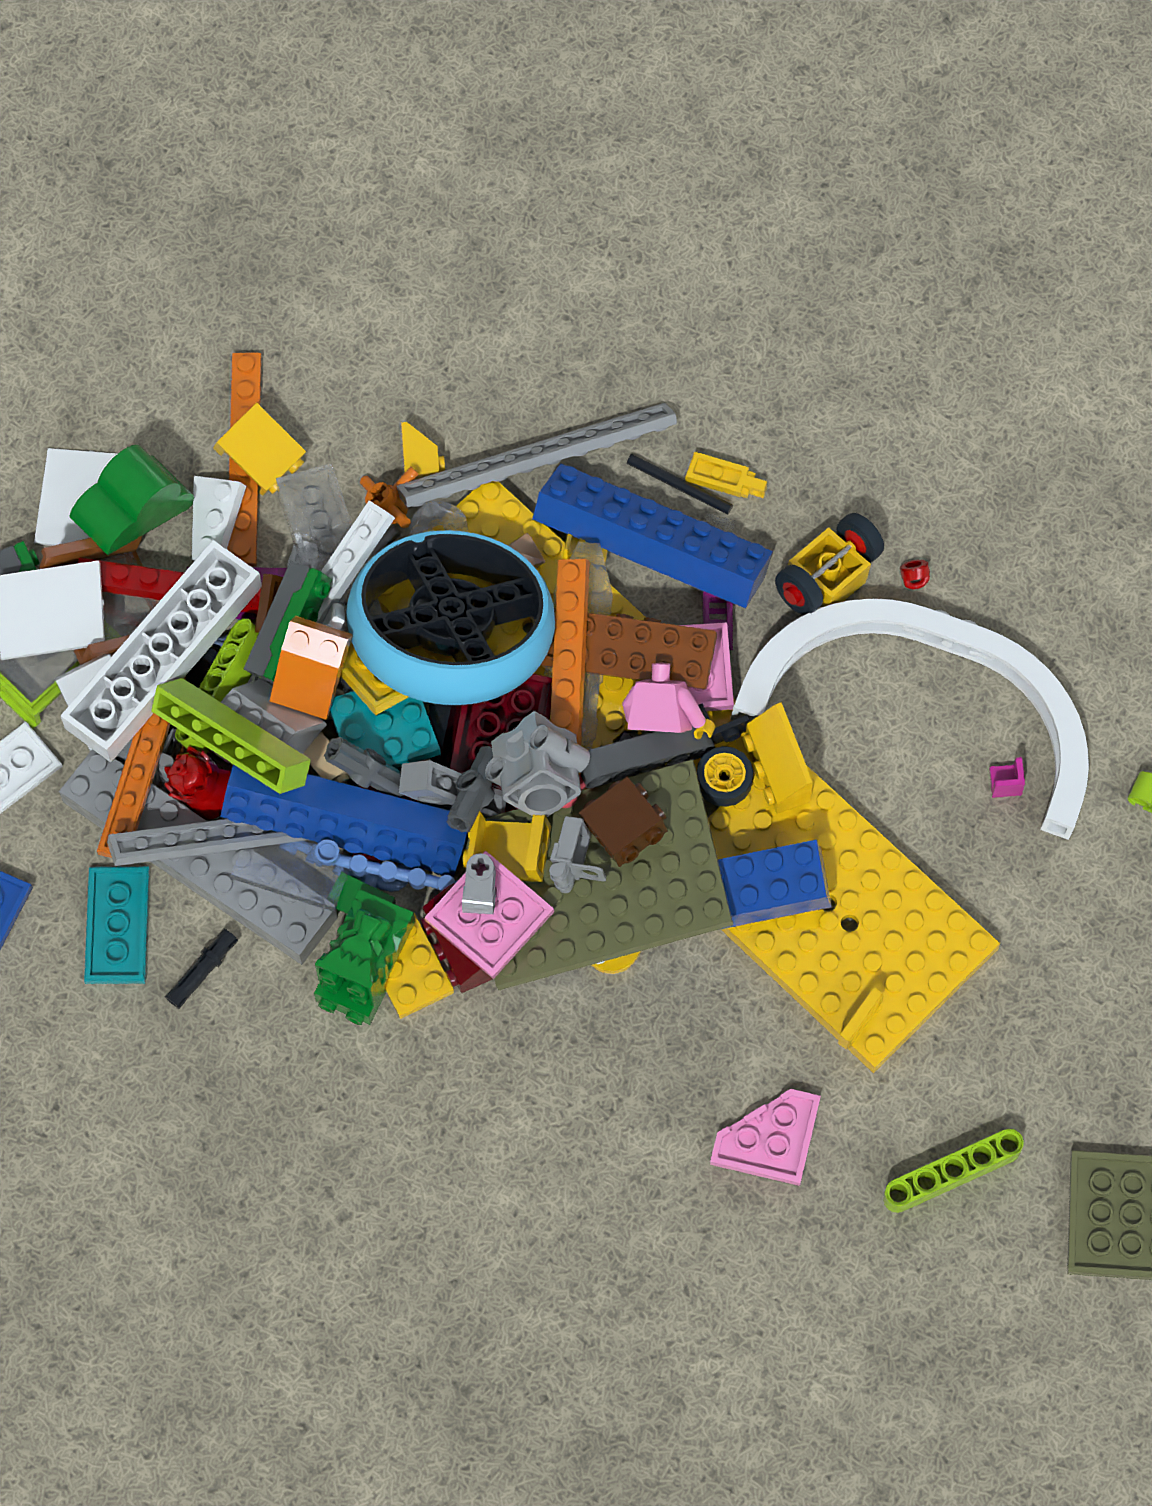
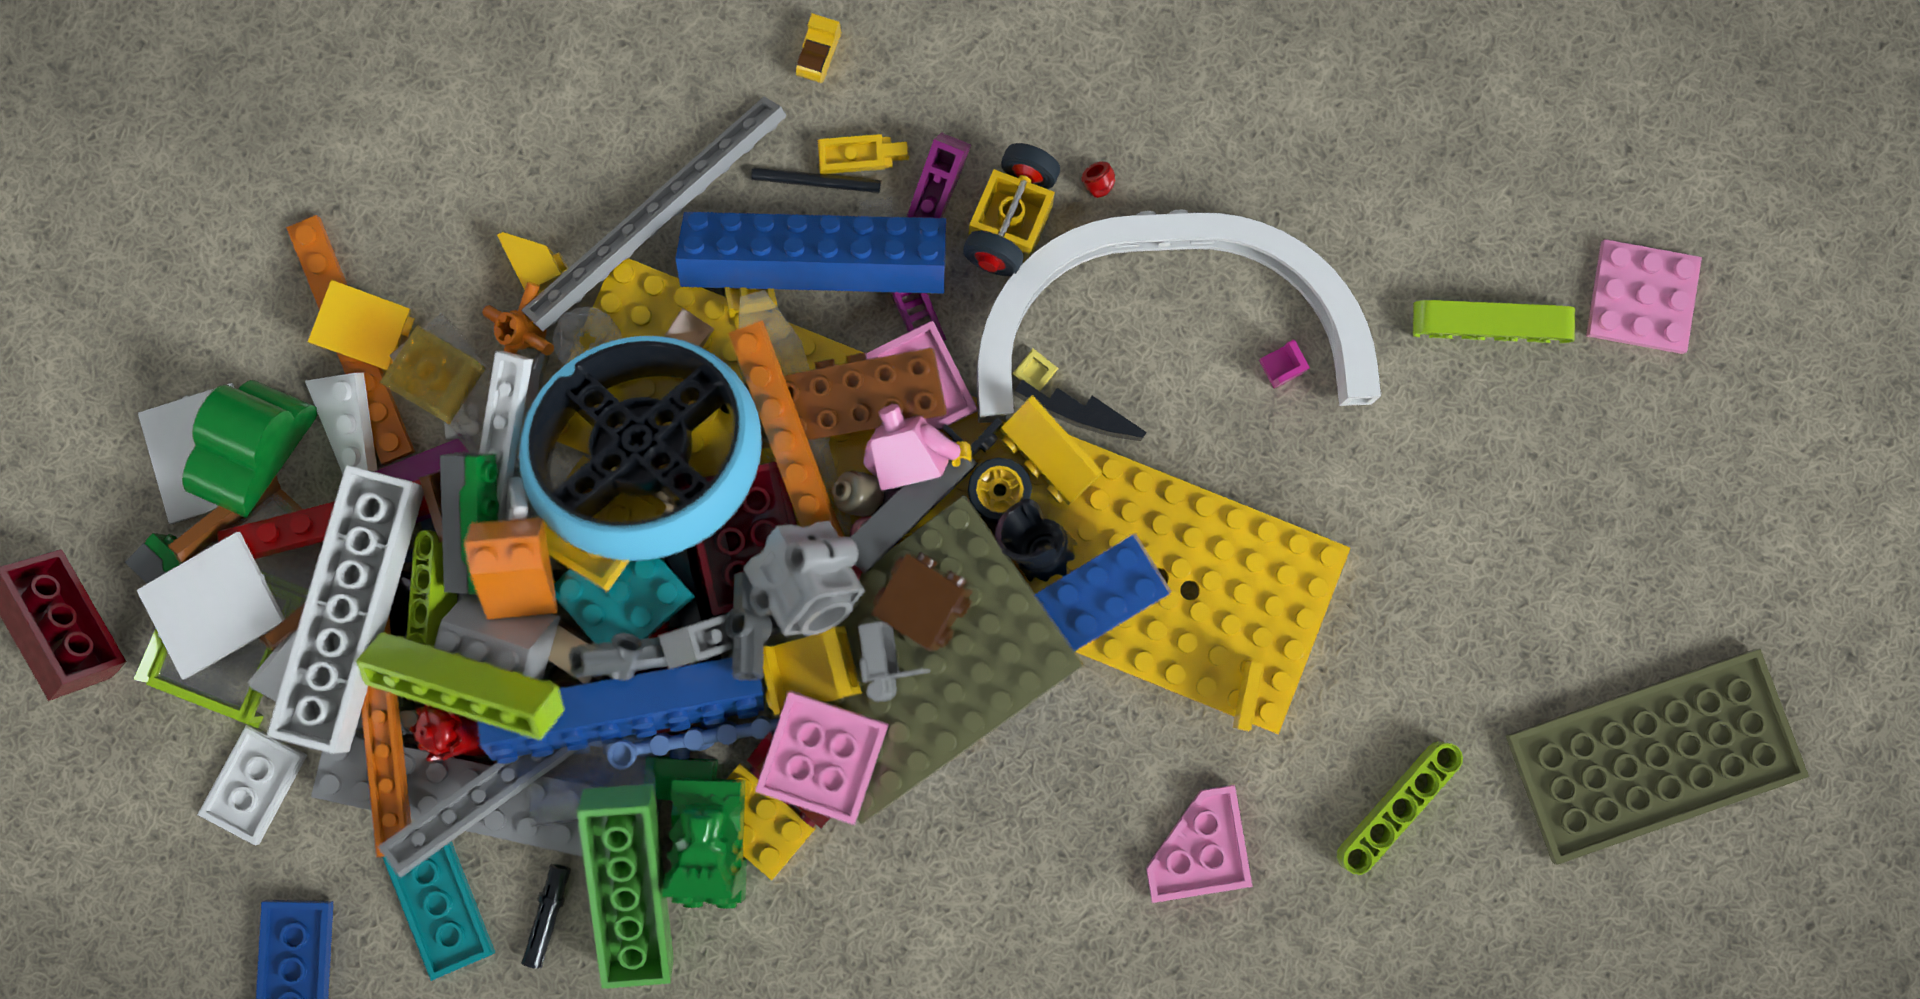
camera: 20 degrees left, 15 degrees up
light grey piece [462,853,496,914] -> none
none -> clear yellow brick [379,325,486,425]
none -> bright green brick [577,784,674,989]
none -> yellow leg [796,13,842,83]
none -> dark tan head [833,470,884,517]
none -> magenta slope [906,133,971,218]
none -> black hat [995,499,1077,582]
none -> light yellow tile [1012,348,1058,391]
none -> black slope [1014,380,1147,441]

